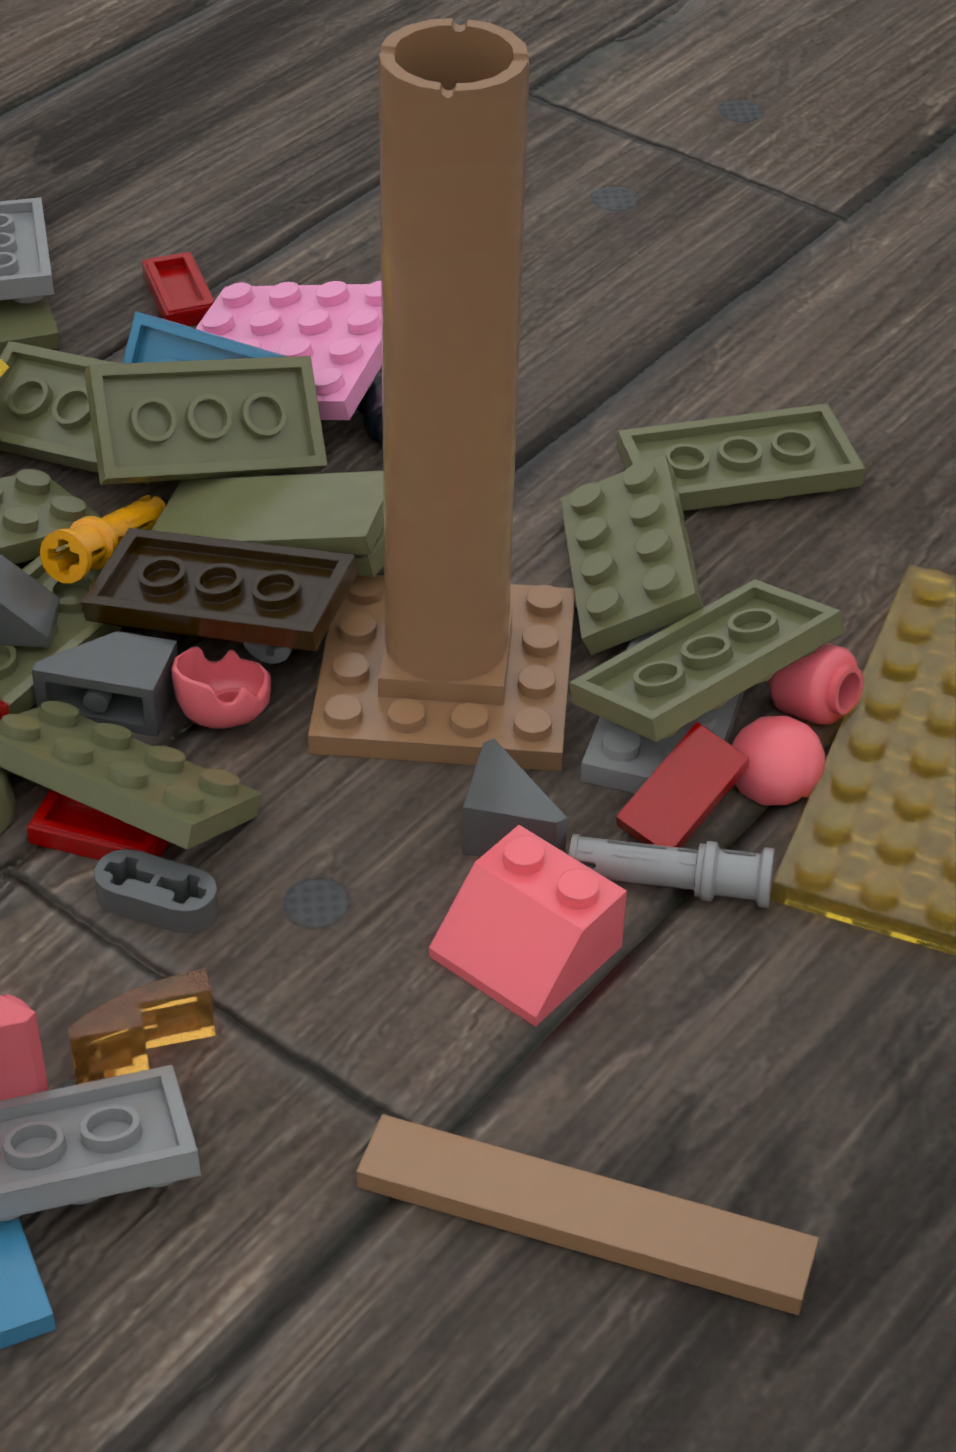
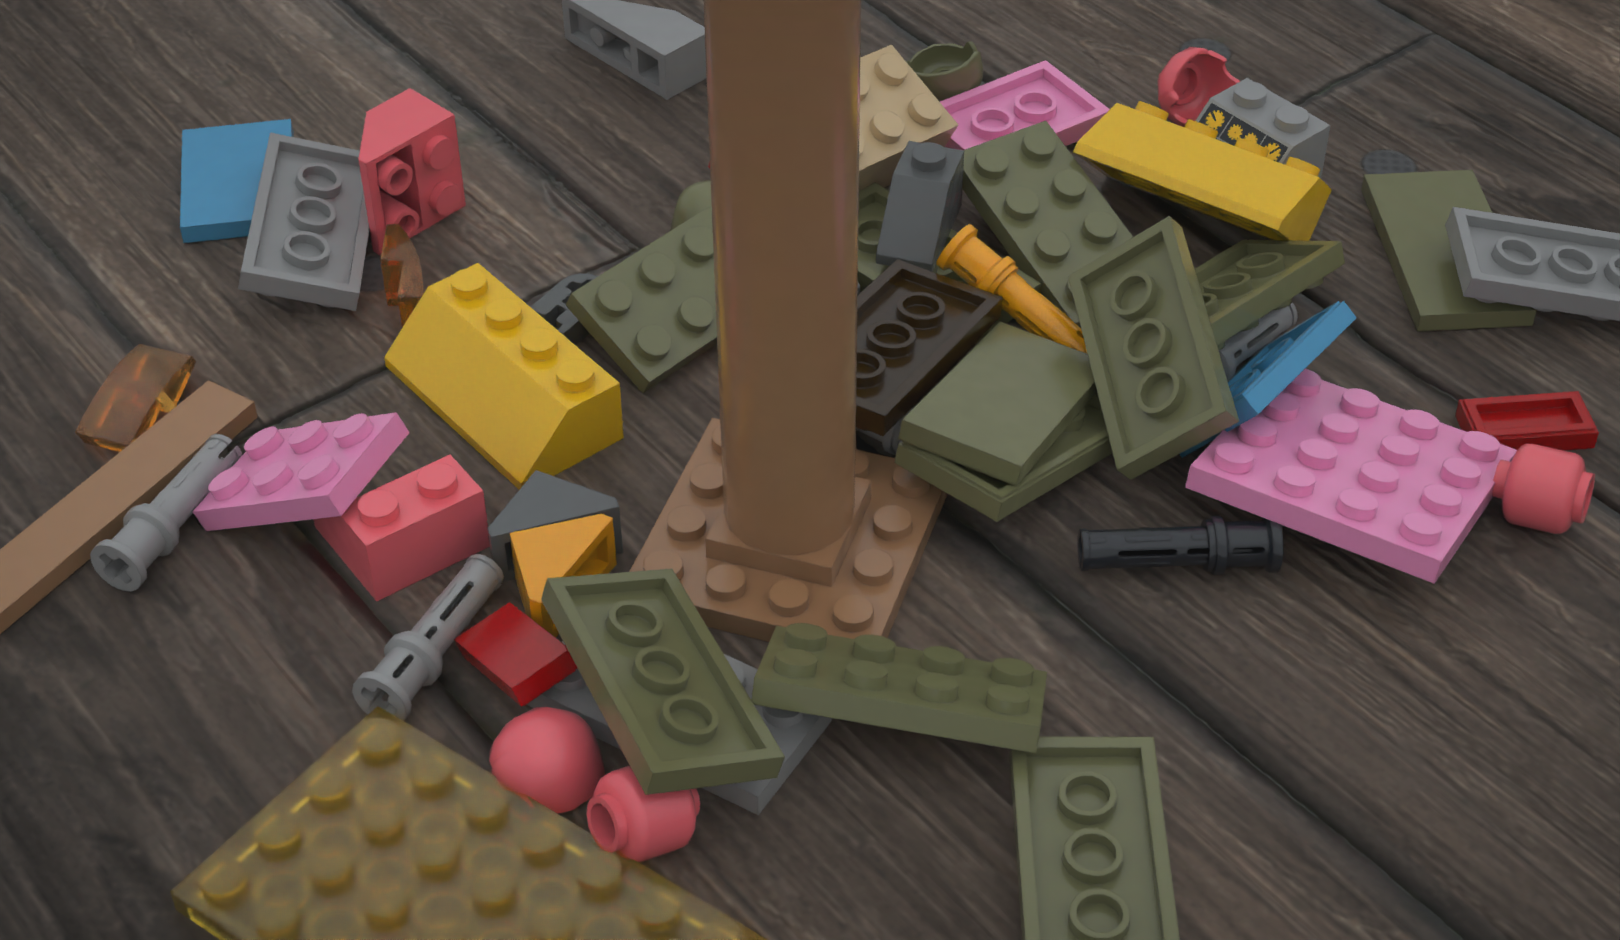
camera: 105 degrees right, 0 degrees up
none -> clear orange slope [75,344,196,452]
none -> light grey pin [90,434,243,592]
none -> bright pink plate [192,412,410,531]
none -> yellow slope [384,263,624,490]
none -> light orange slope [510,514,617,638]
none -> coral head [1492,444,1595,534]

